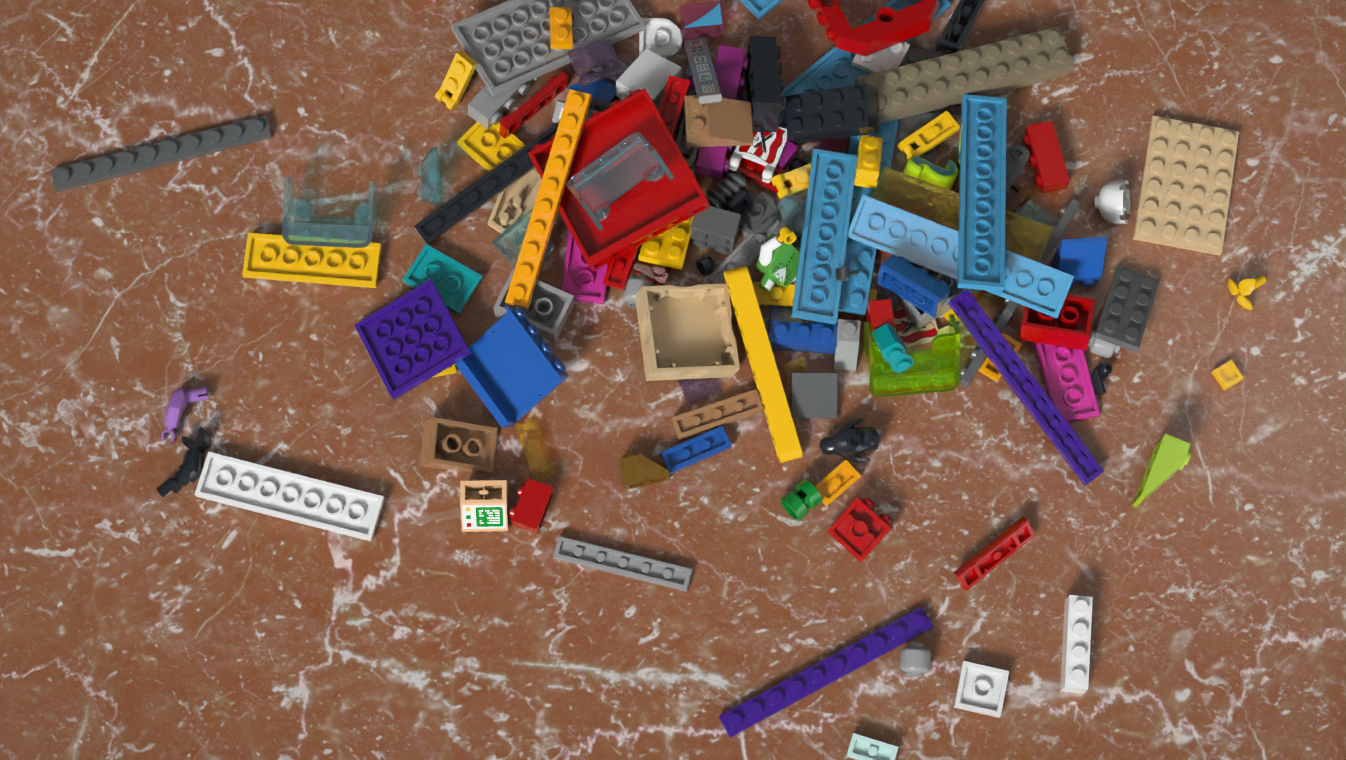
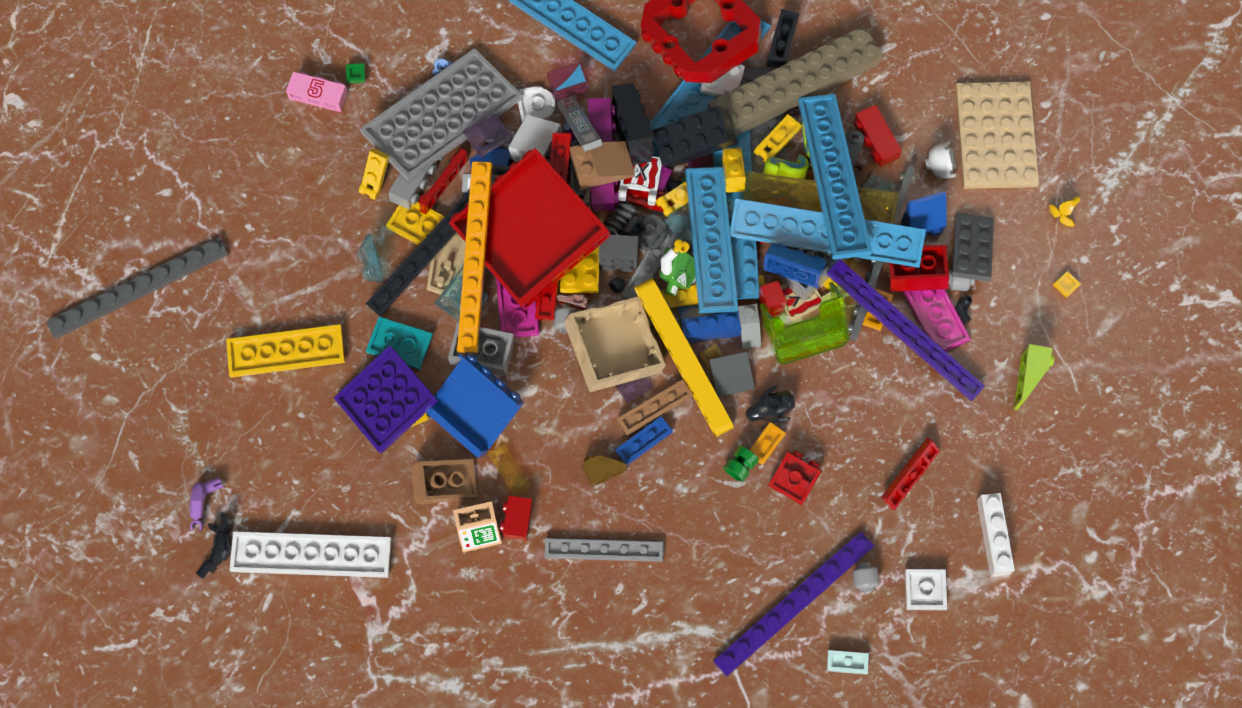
camera: 10 degrees left, 0 degrees up
clear light blue windscreen [282,177,379,248] -> none
light orange plate [549,7,573,49] -> none
clear light blue windscreen [567,132,674,231] -> none
flat silver hand [835,266,859,281] -> none
teal brick [872,323,913,373] -> none
dark grey plate [879,286,899,311] -> none

